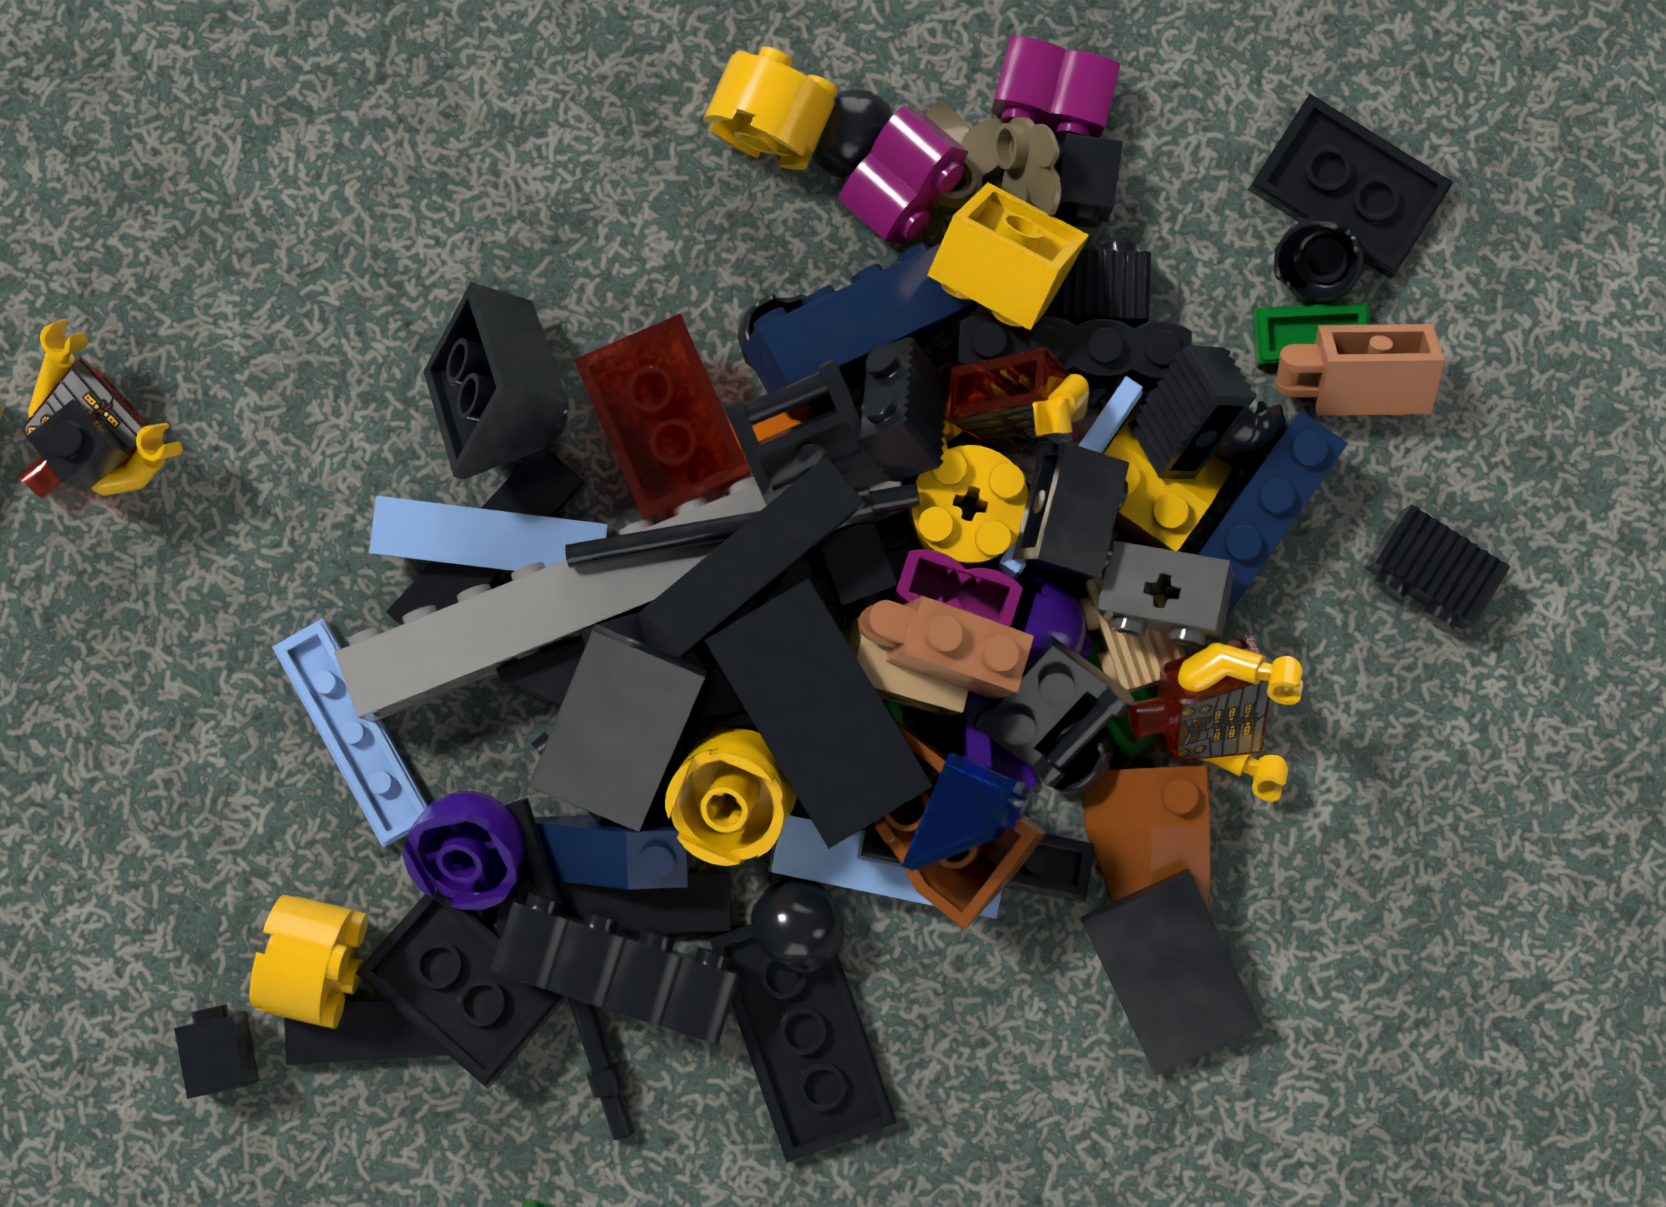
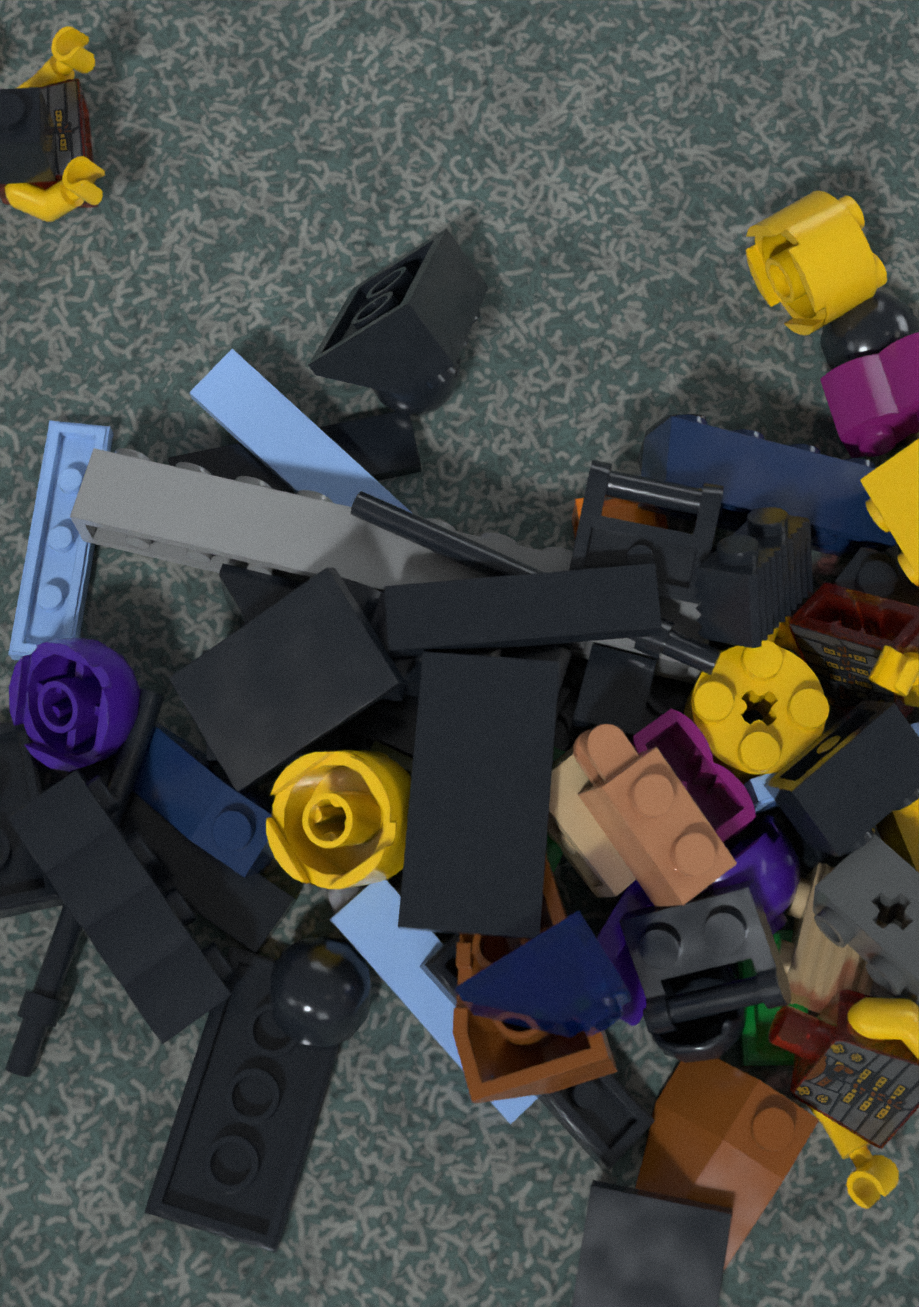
camera: 35 degrees right, 10 degrees down
clear red slope [573,313,750,525] -> none

